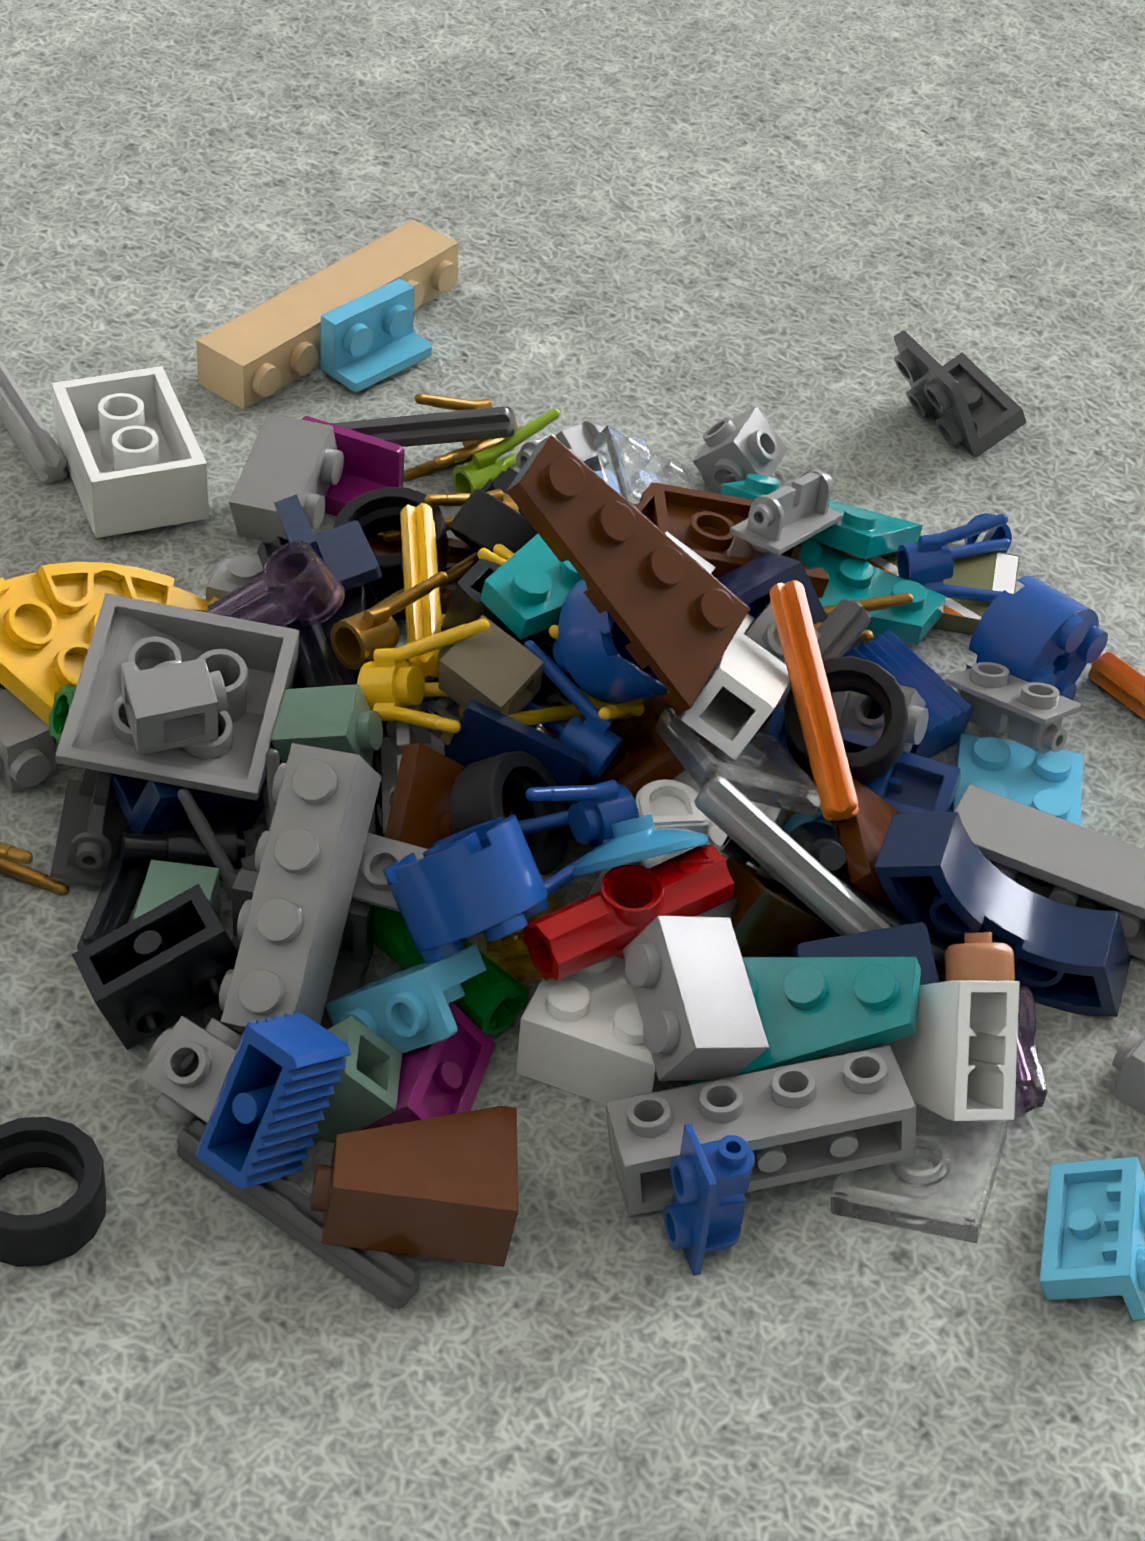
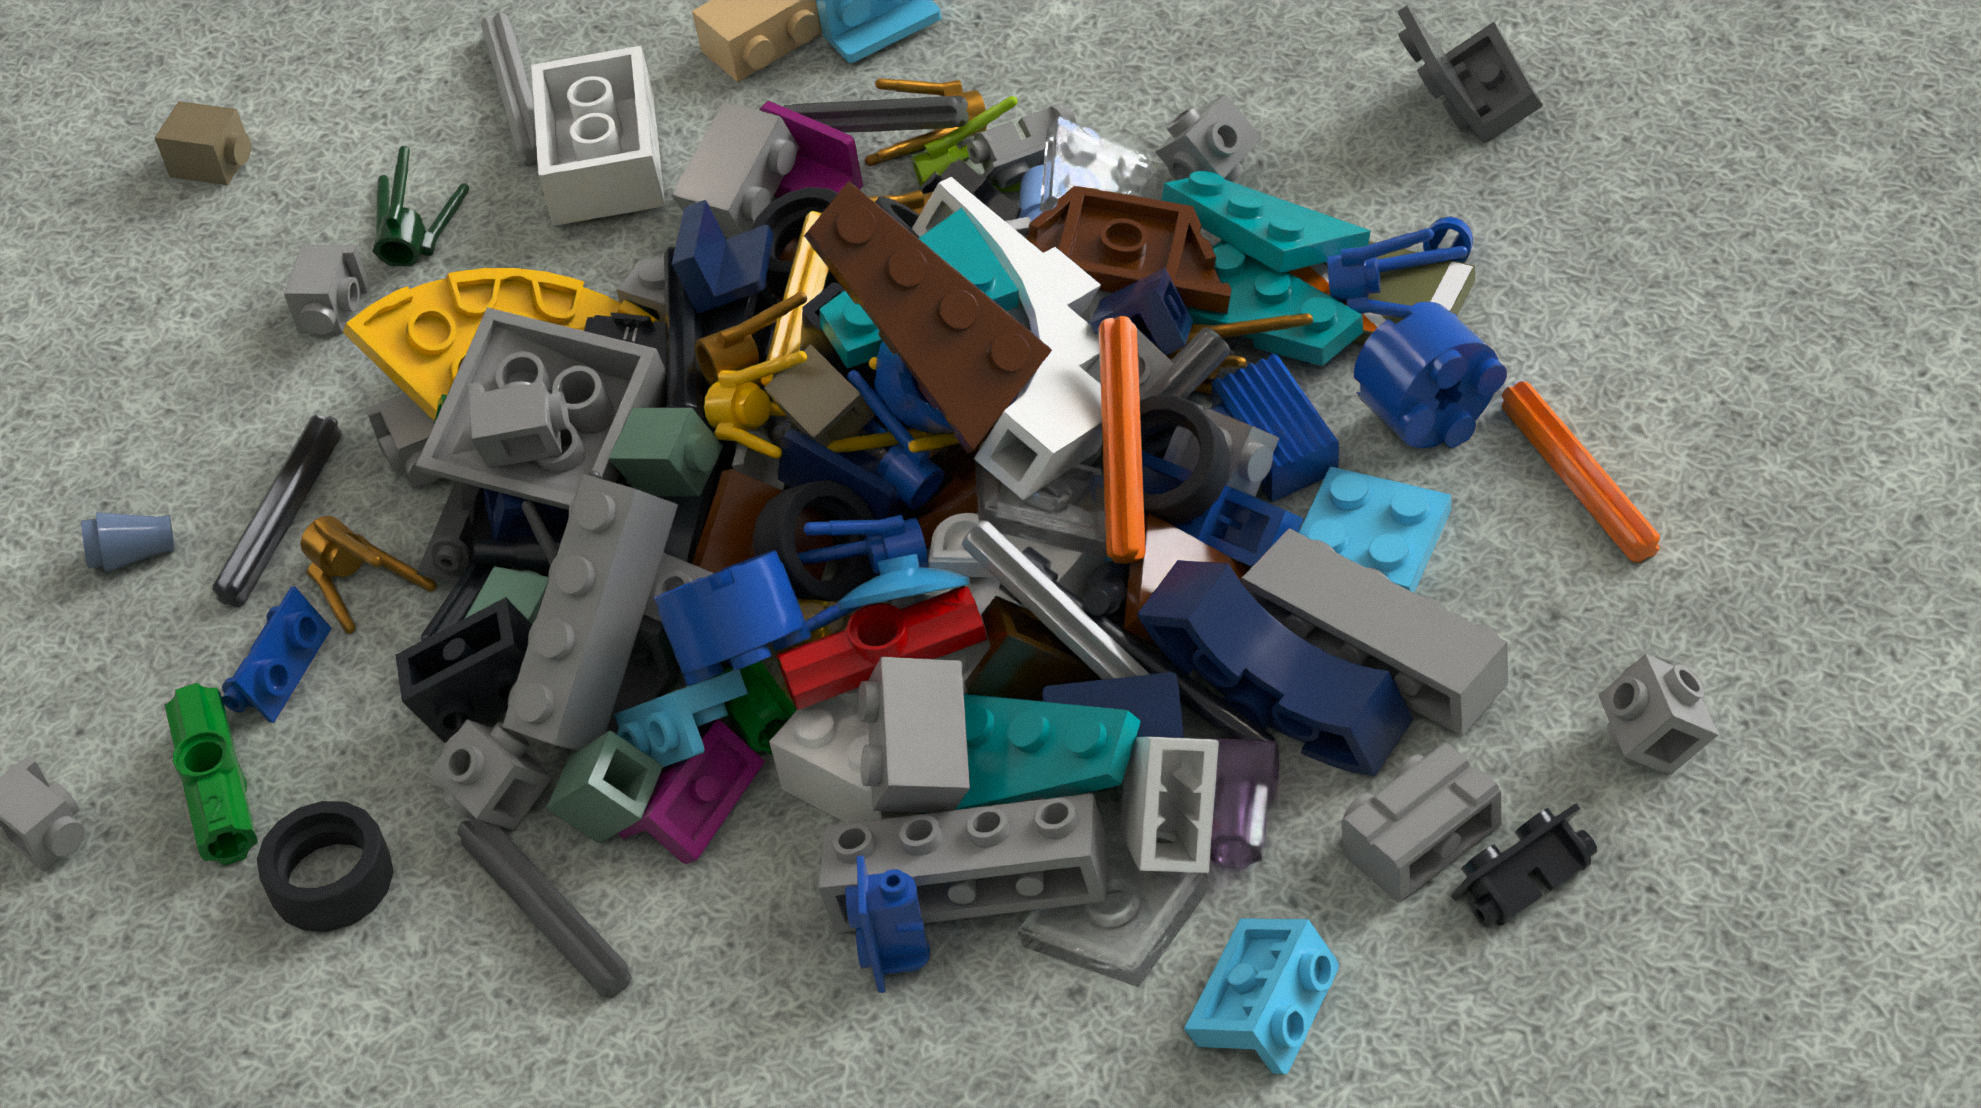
camera: 25 degrees right, 5 degrees up
blue brick [196,1011,351,1190] -> none
clear purple piece [207,541,345,627] -> none
reddish brown slope [310,1106,518,1267] -> none
light grey hinge [729,469,843,555] -> none
nougat piece [944,932,1015,981] -> none
light grey hinge [945,662,1083,754] -> none

